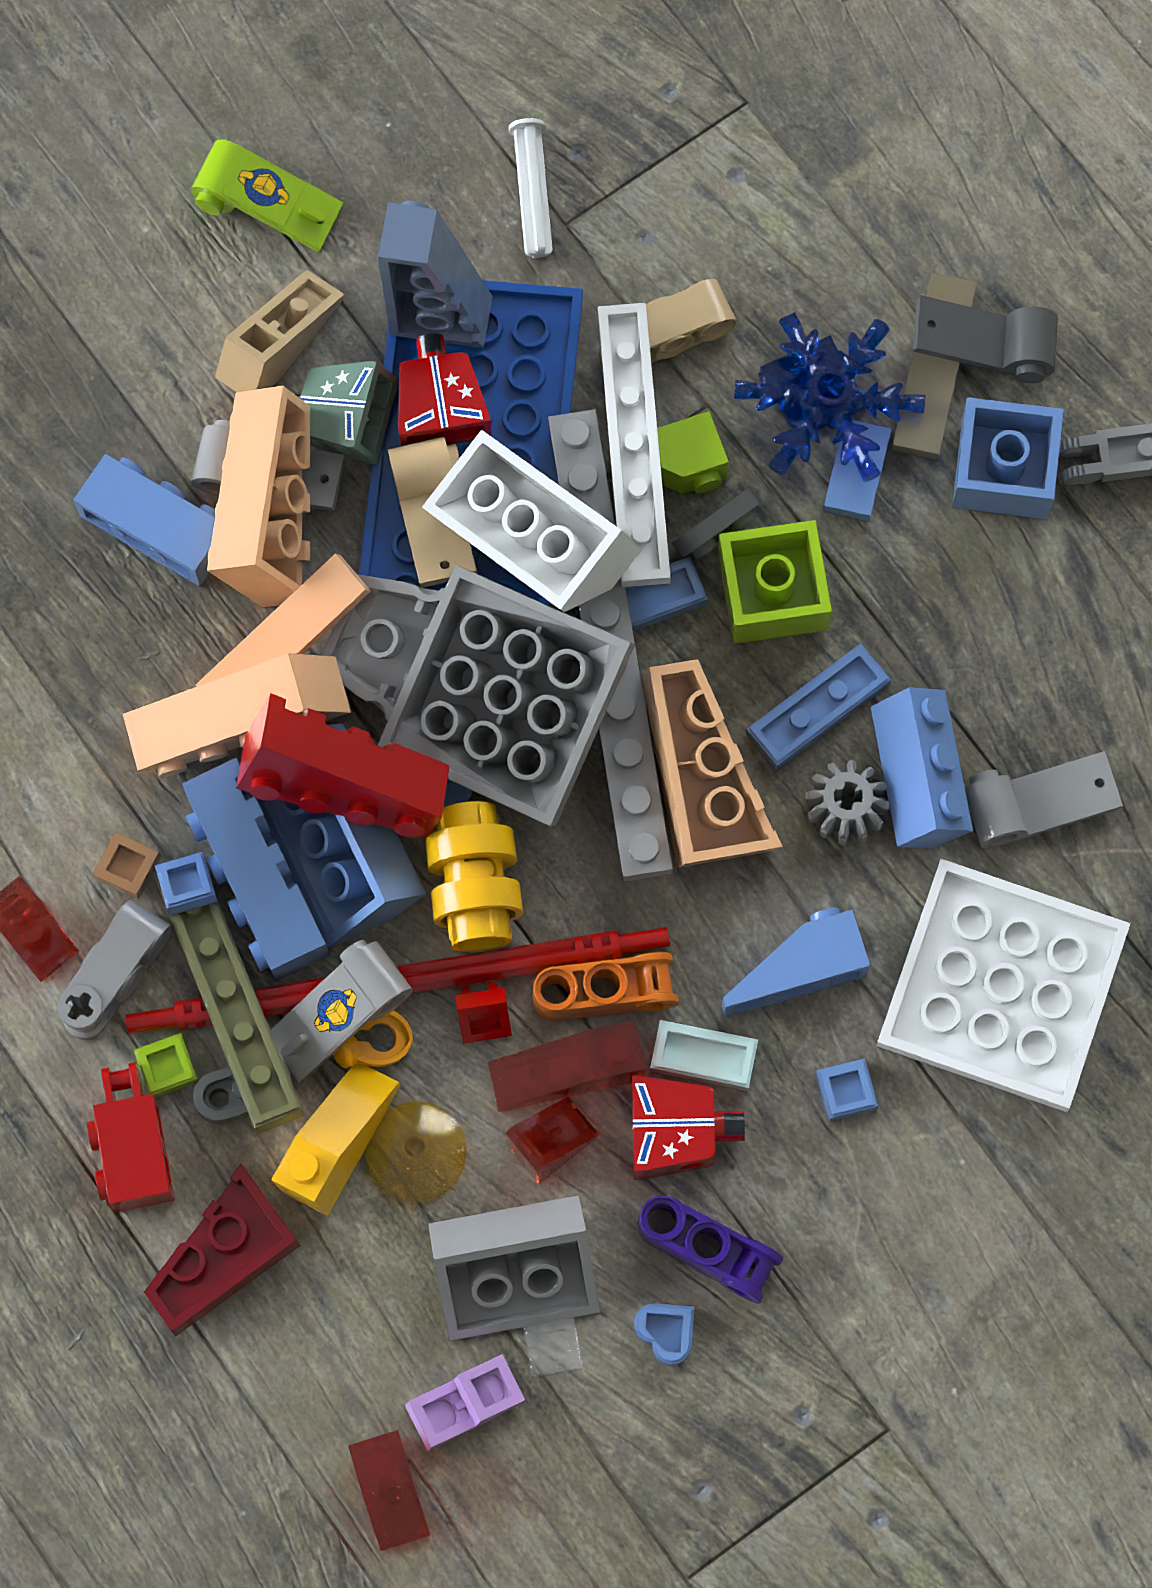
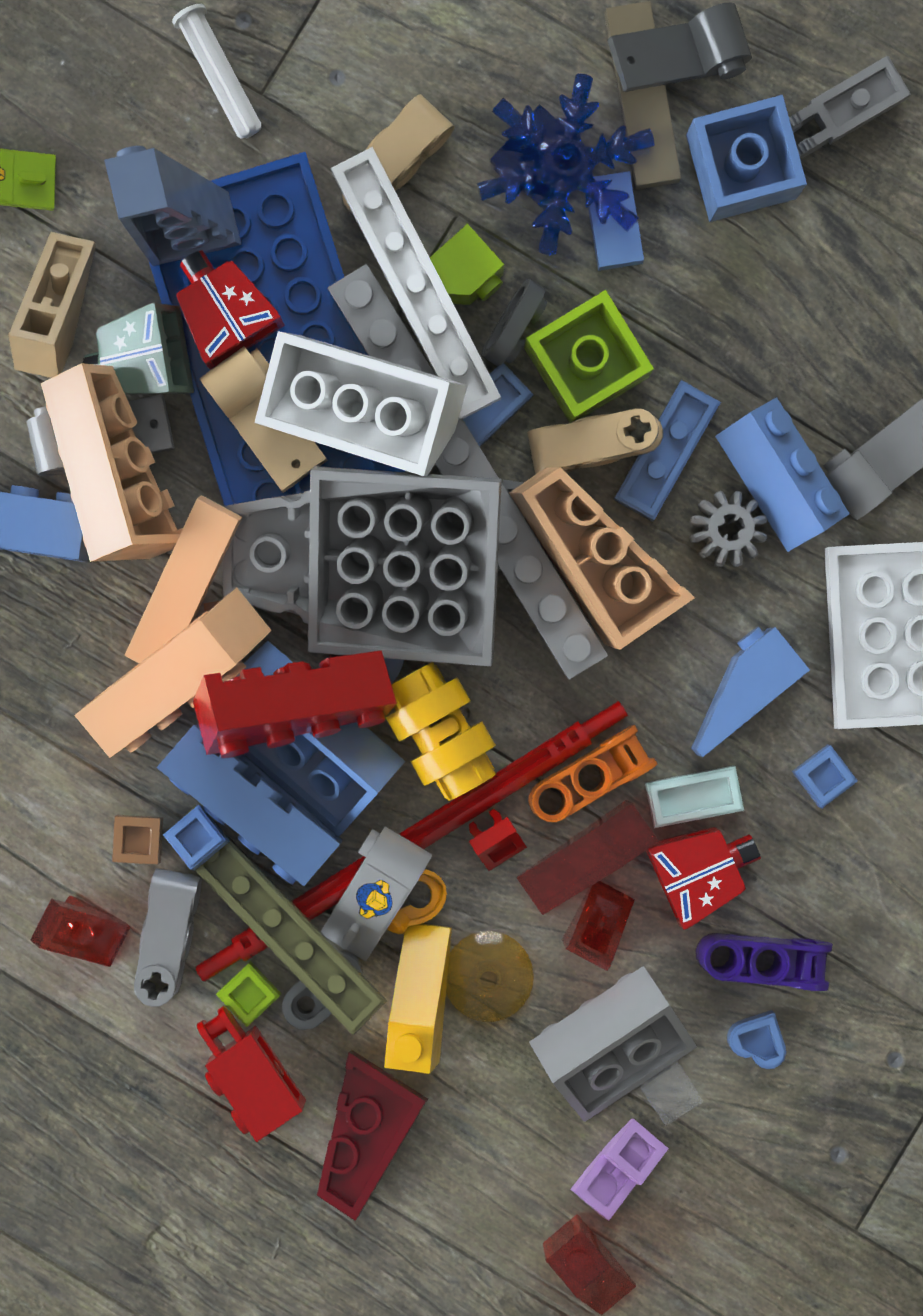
camera: 20 degrees left, 15 degrees up
none -> tan piece [527,409,663,475]

